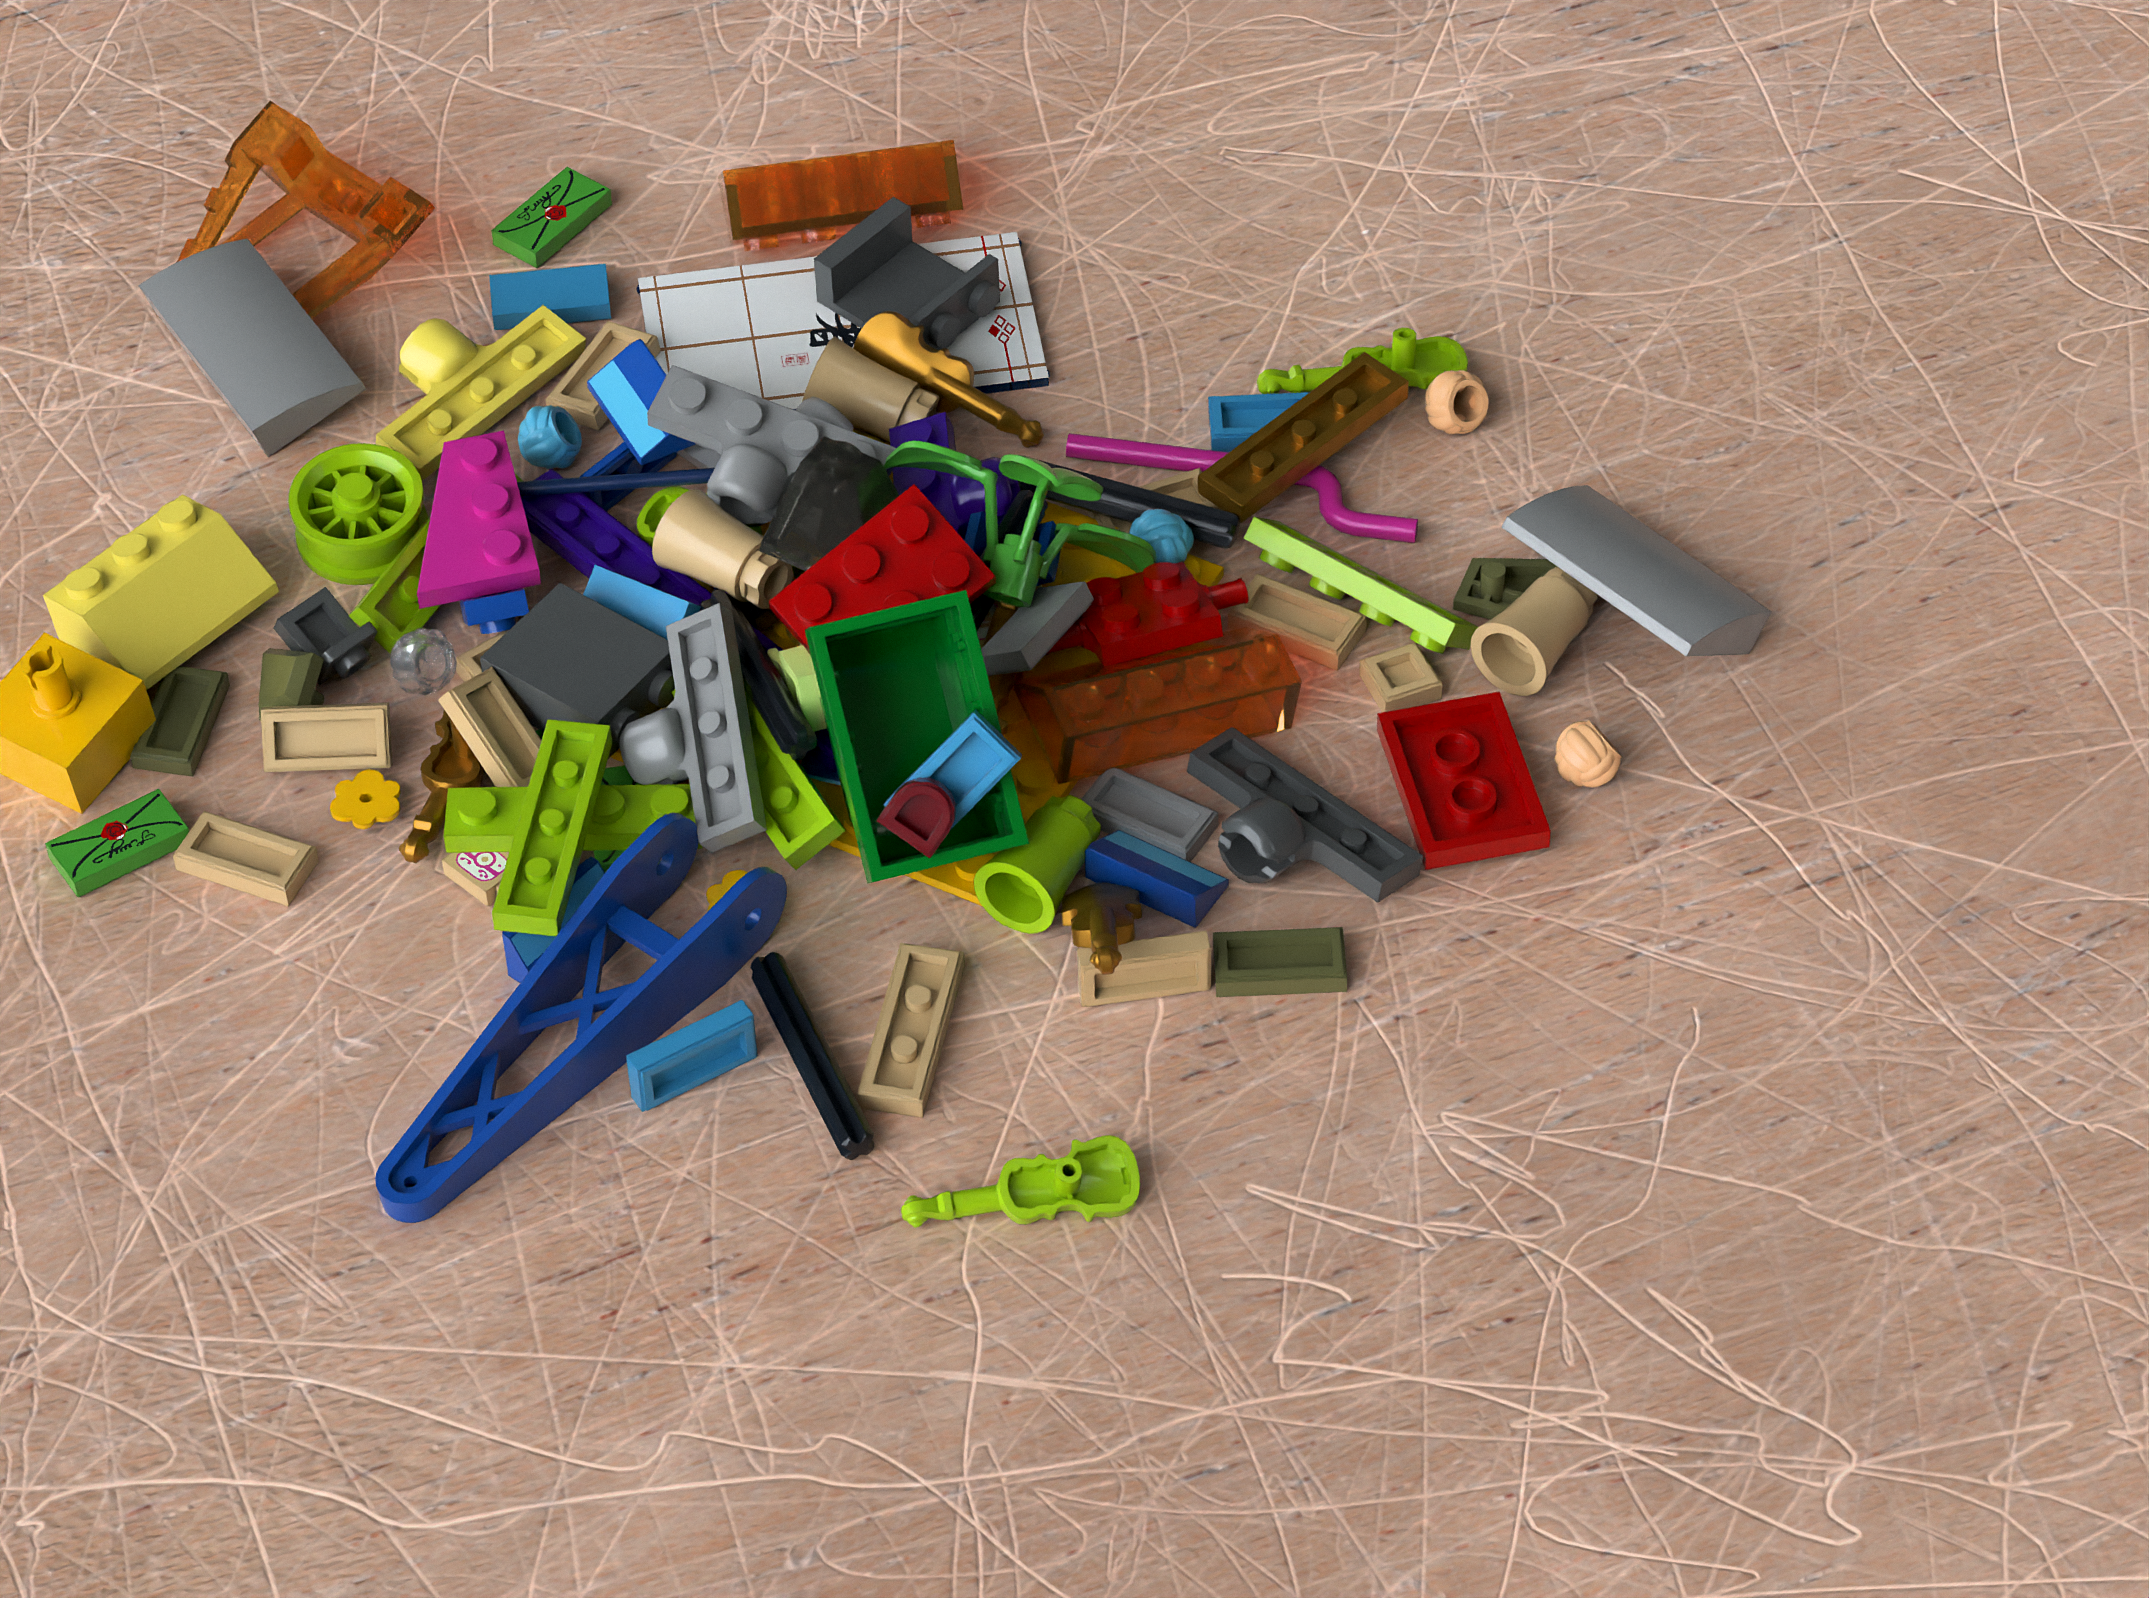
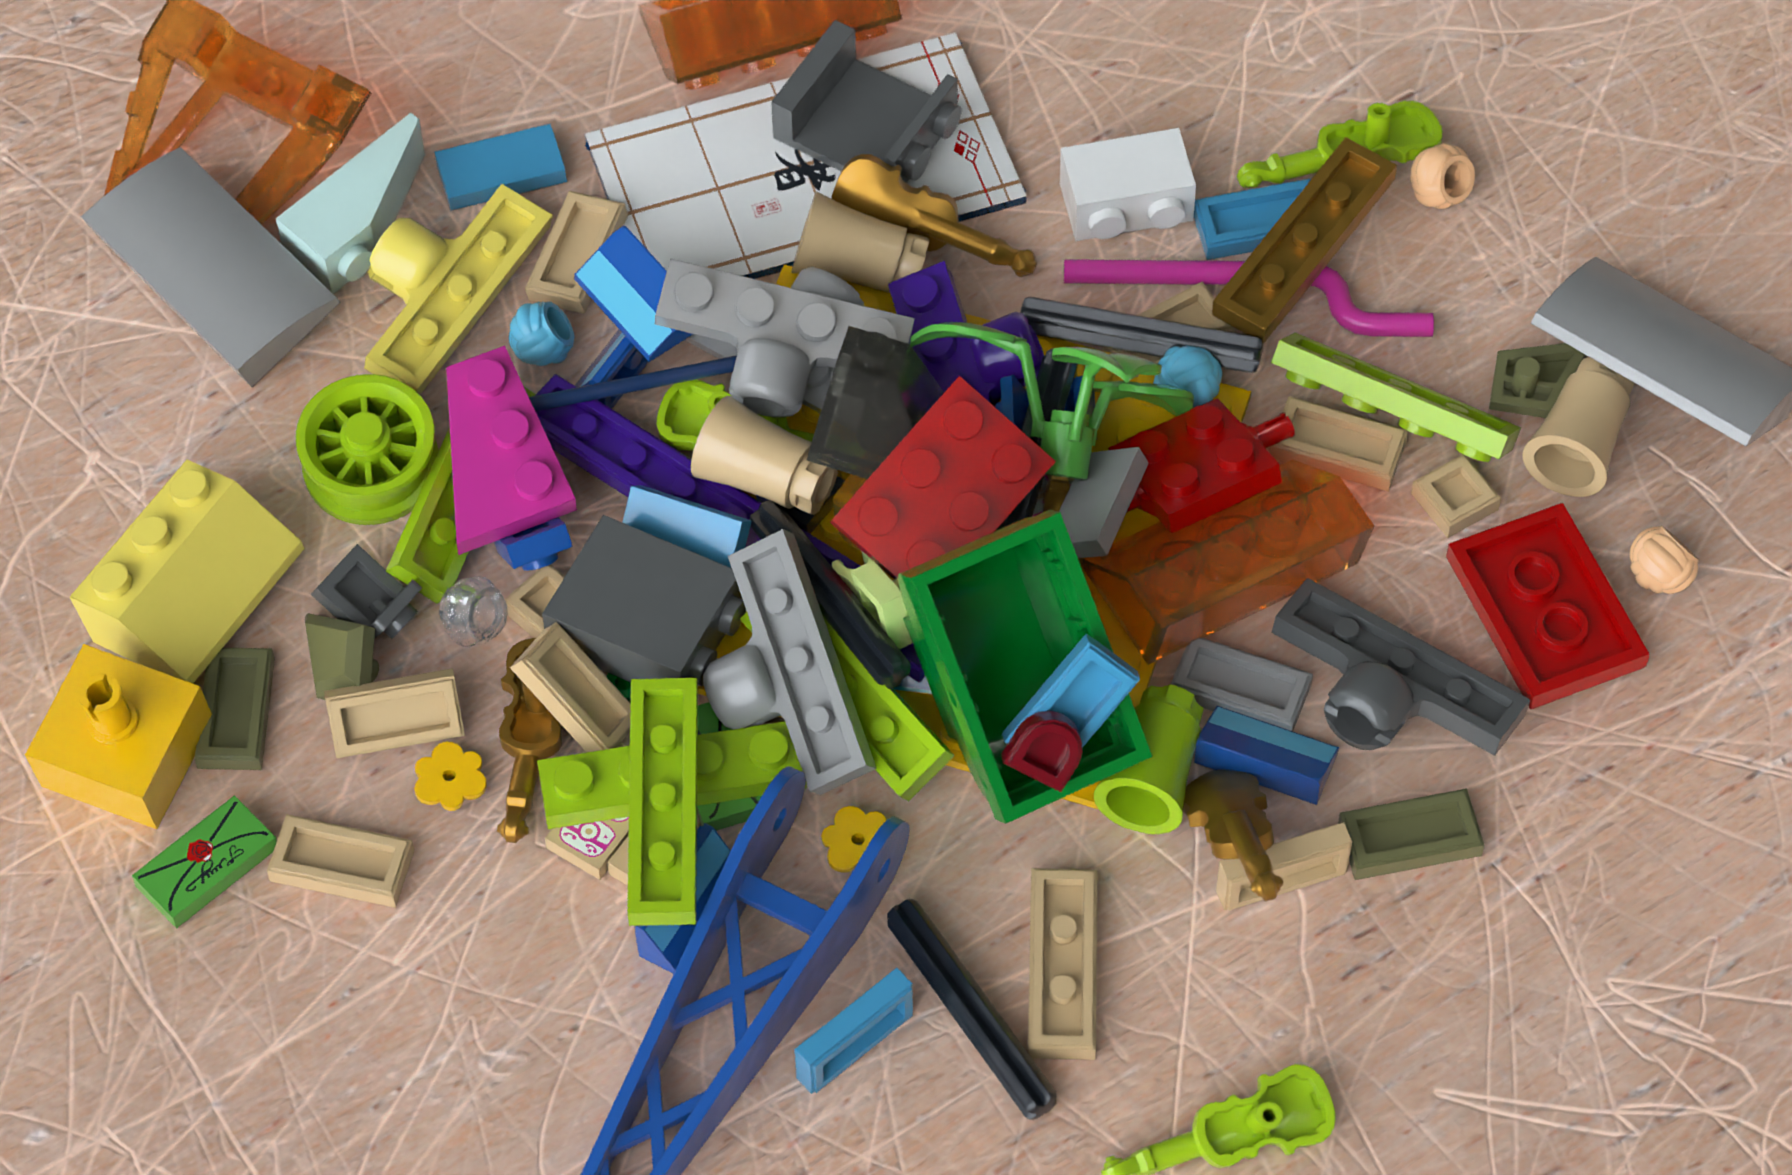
camera: 10 degrees left, 10 degrees up
bright green tile [491,167,612,268] -> none
none -> light aqua slope [276,113,425,294]
none -> white piece [1060,128,1196,241]

